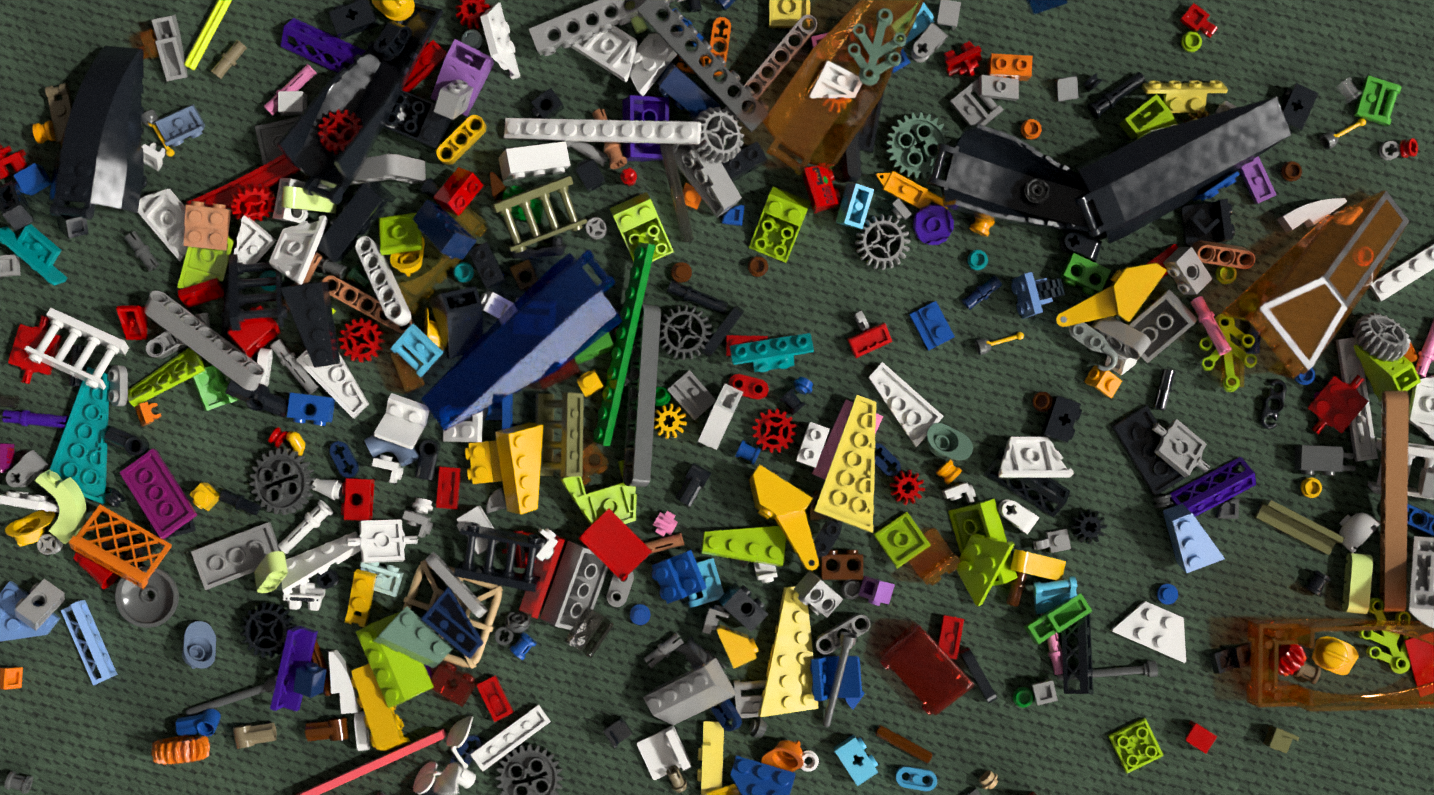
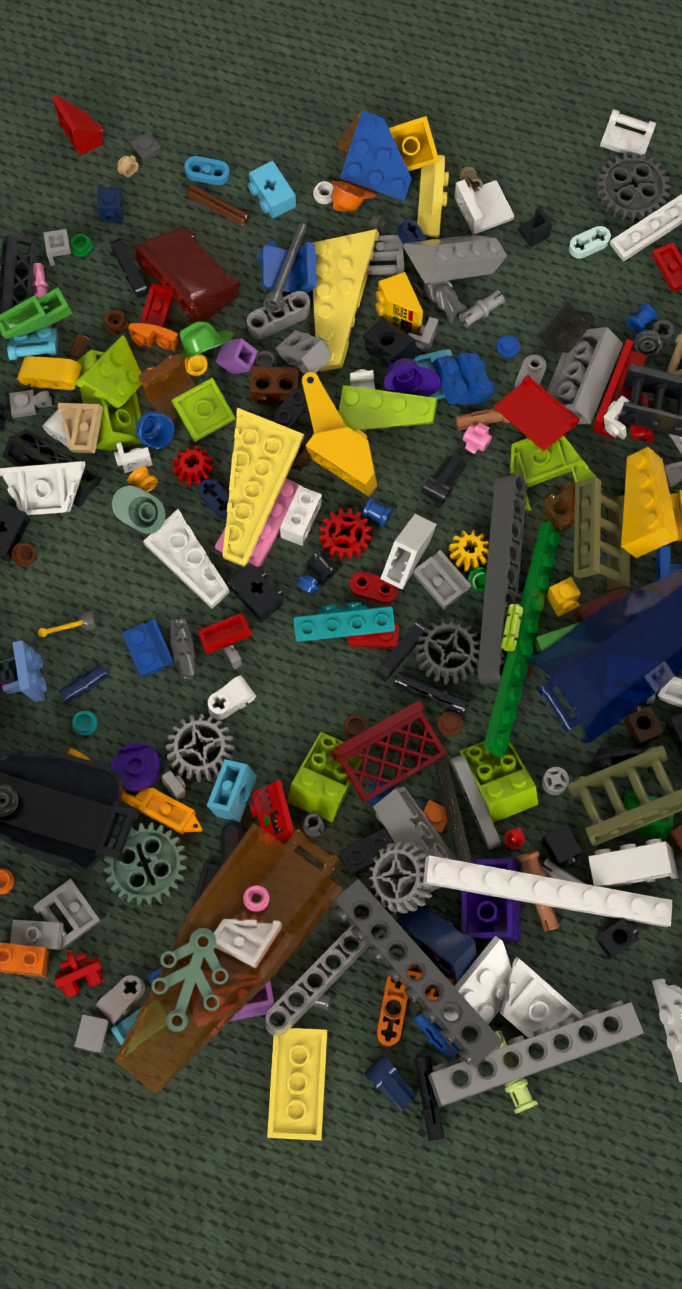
camera: 175 degrees left, 15 degrees down
none -> tan wing [58,403,103,454]
none -> dark blue brick [97,188,124,222]
none -> reddish brown plate [102,310,129,335]
none -> orange slope [128,323,180,351]
none -> blue hair [135,411,175,449]
none -> dark grey hinge [170,618,196,683]
none -> bright green piece [179,321,233,358]
none -> yellow plate [184,353,208,376]
none -> white piece [208,676,256,720]
none -> black brick [228,563,283,623]
none -> bright pink plate [243,885,270,912]
none -> dark grey pin [303,813,324,839]
none -> dark red fence [330,700,447,803]
none -> dark purple piece [384,358,440,397]
none -> light grey beam [450,755,501,850]
none -> lime axle [501,604,523,652]
none -> light aqua beam [569,226,611,258]

